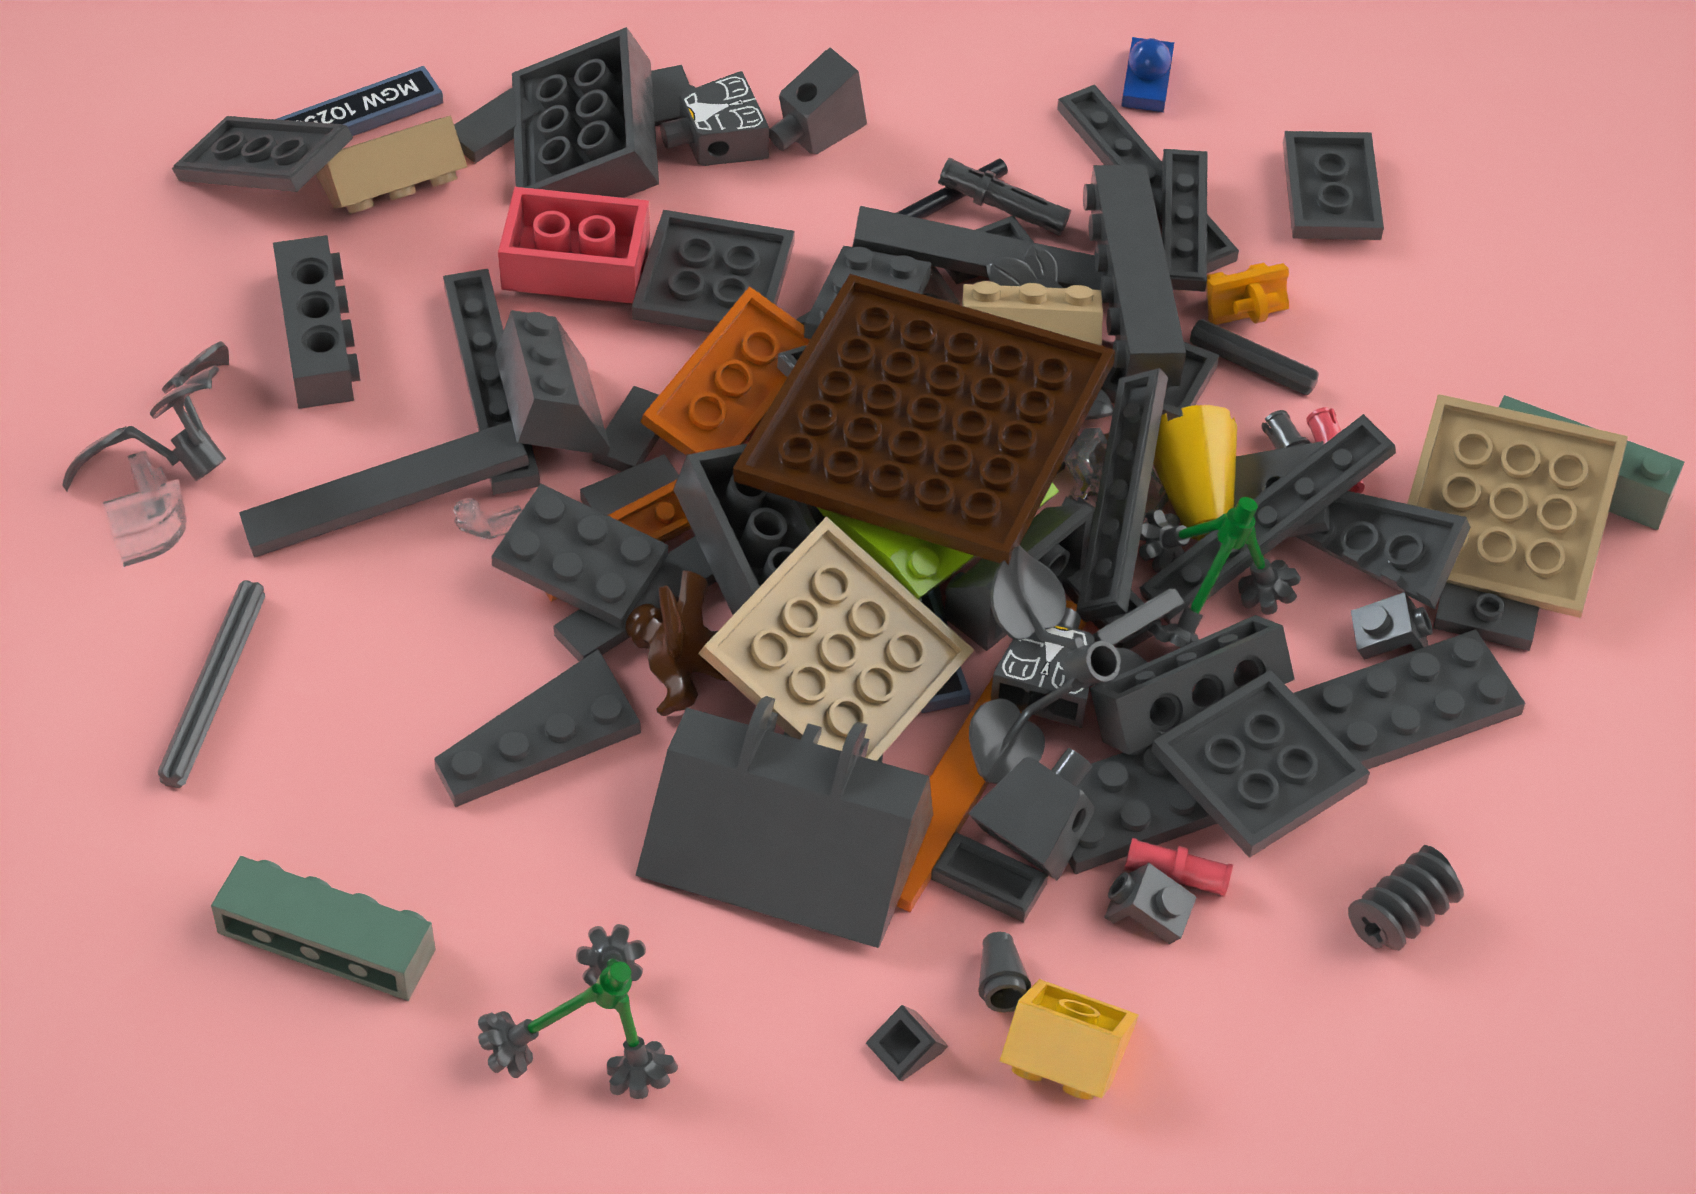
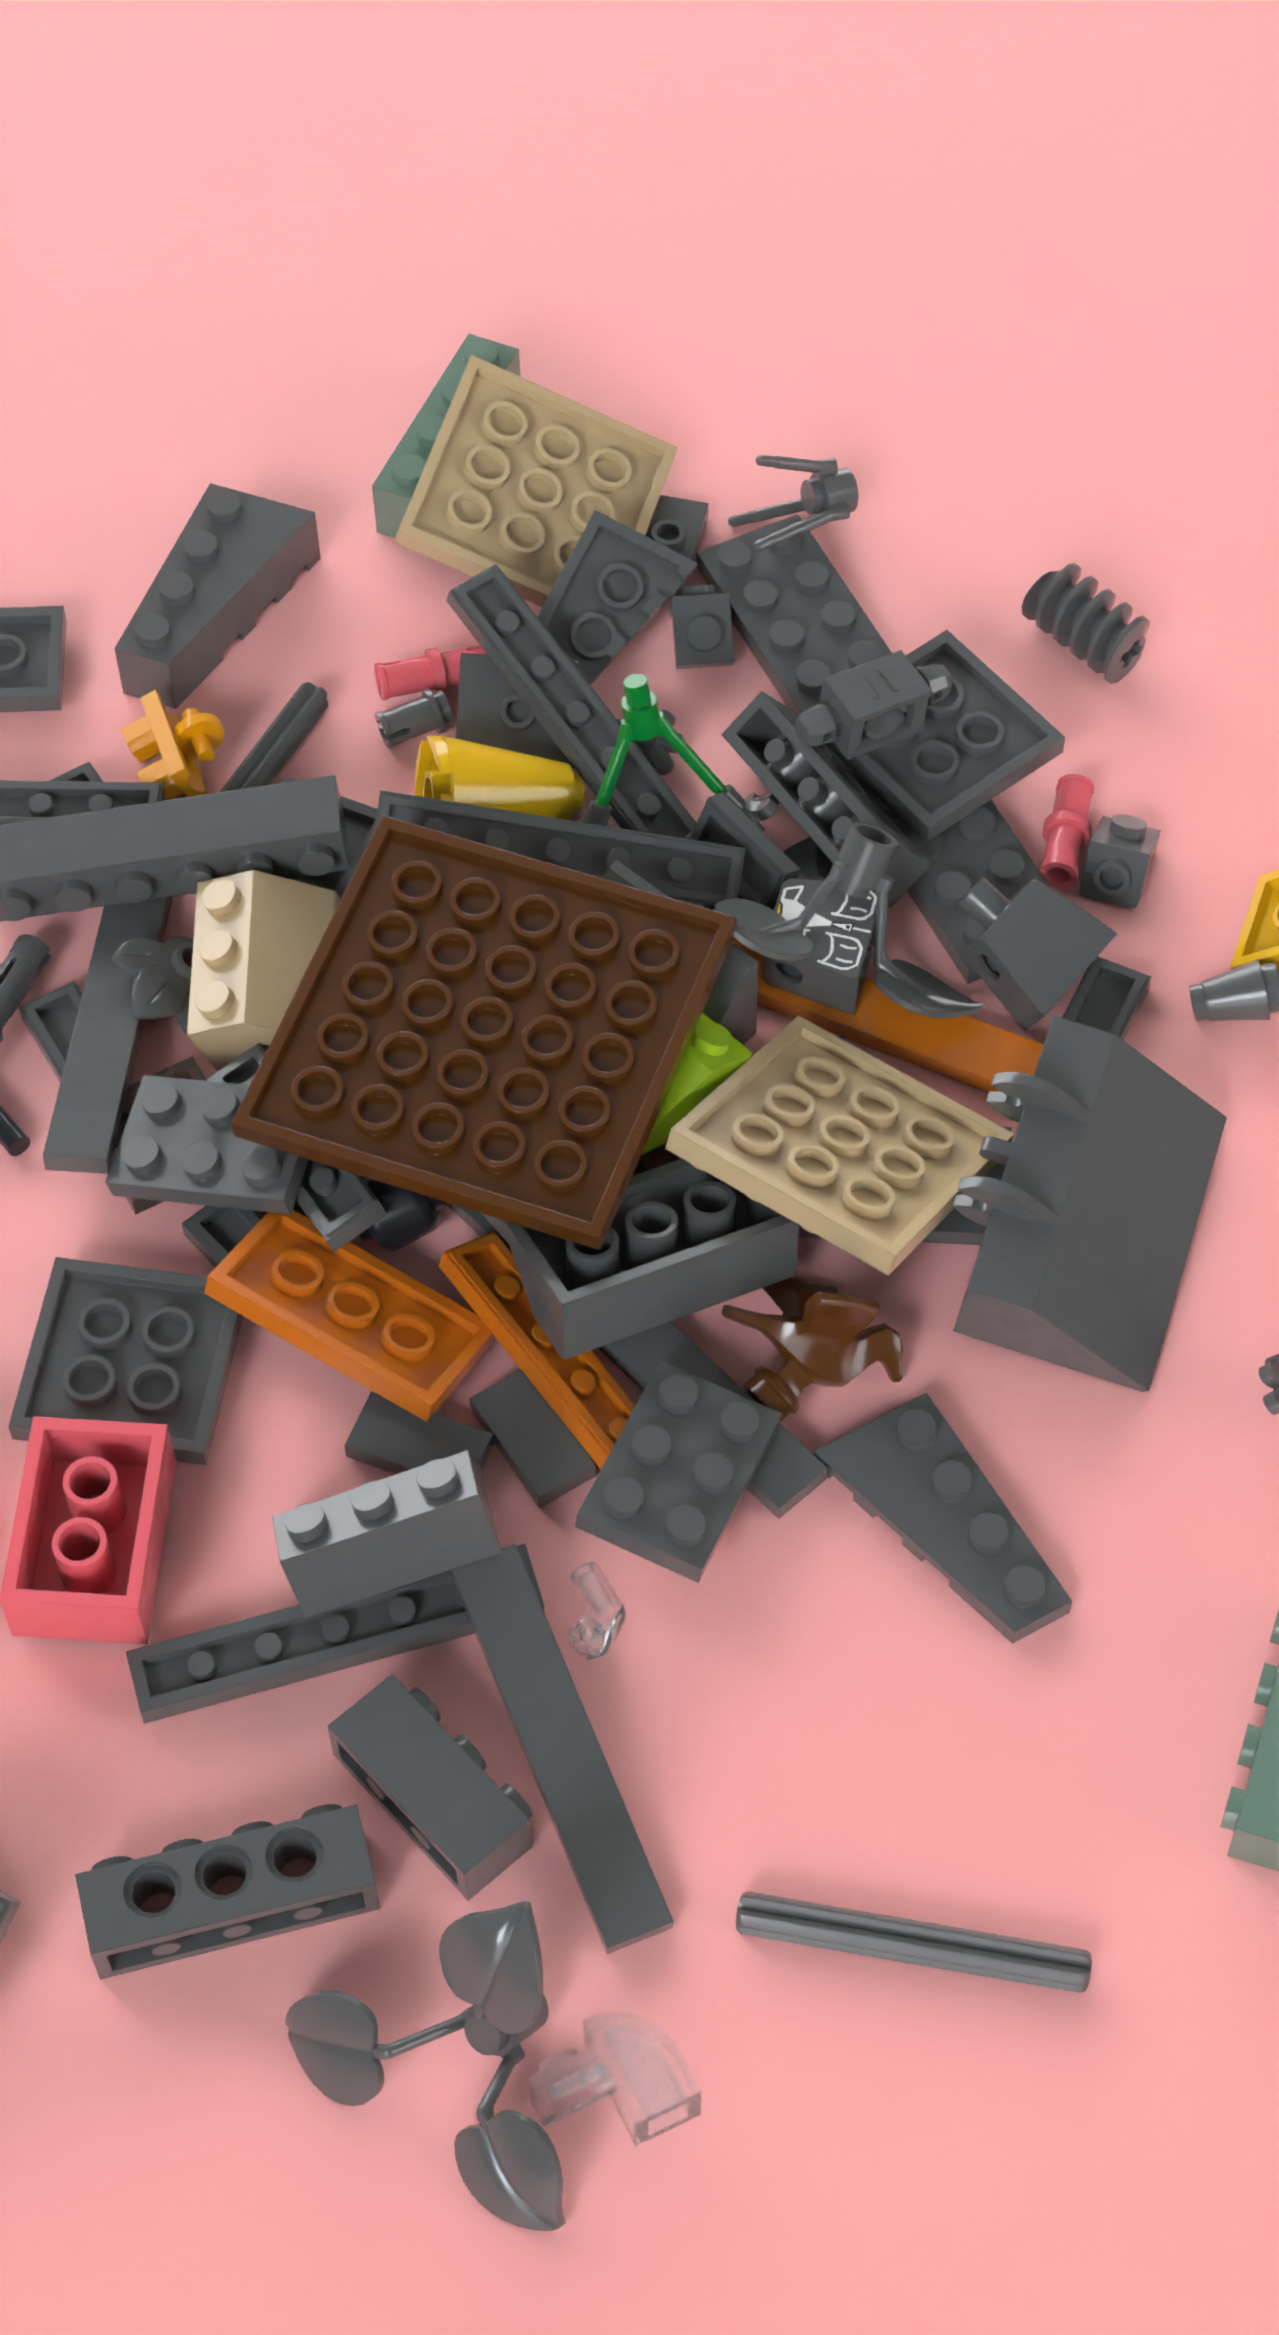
camera: 90 degrees left, 5 degrees up
none -> dark grey wedge [114,483,321,709]
none -> dark grey brick [327,1674,533,1901]
none -> dark grey plant [728,455,859,552]
none -> dark grey piece [795,650,953,760]

